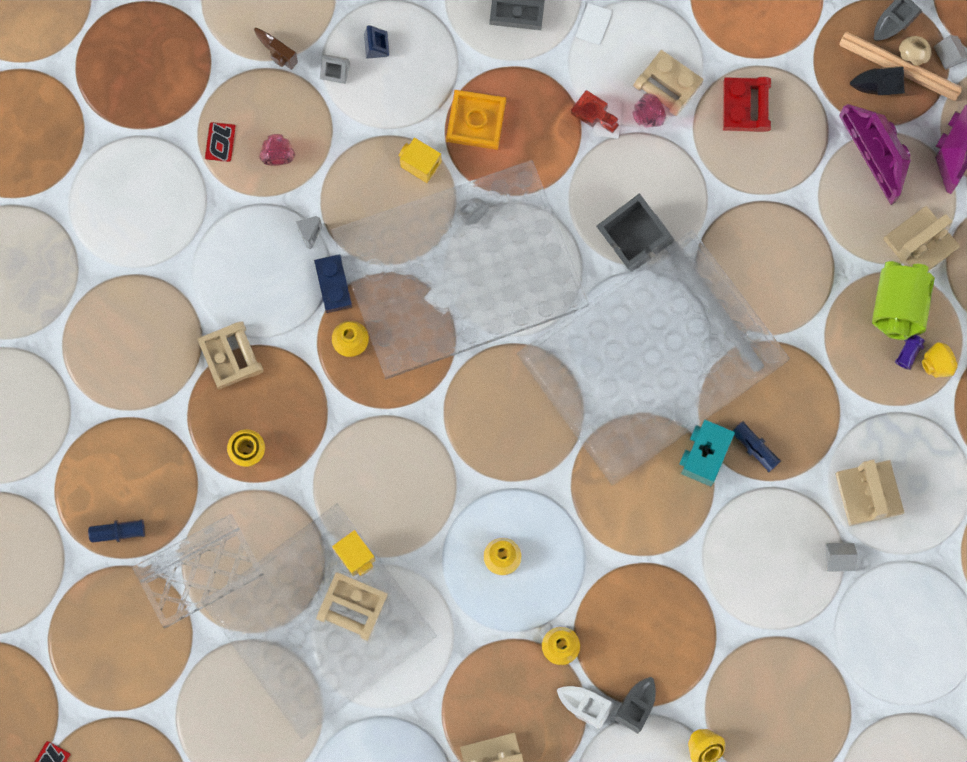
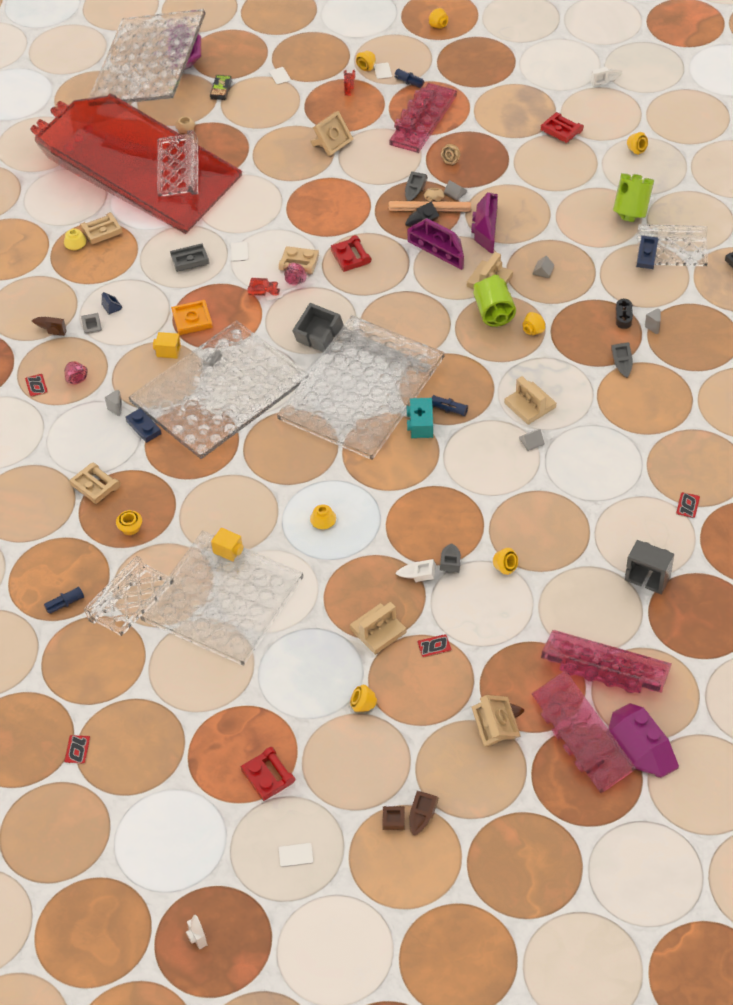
camera: 20 degrees left, 25 degrees down
tan plate [316,572,388,641] -> none
yellow cone [332,321,369,357] -> none
yellow cone [542,627,580,665] -> none
dark purple pin [895,335,925,370] -> none

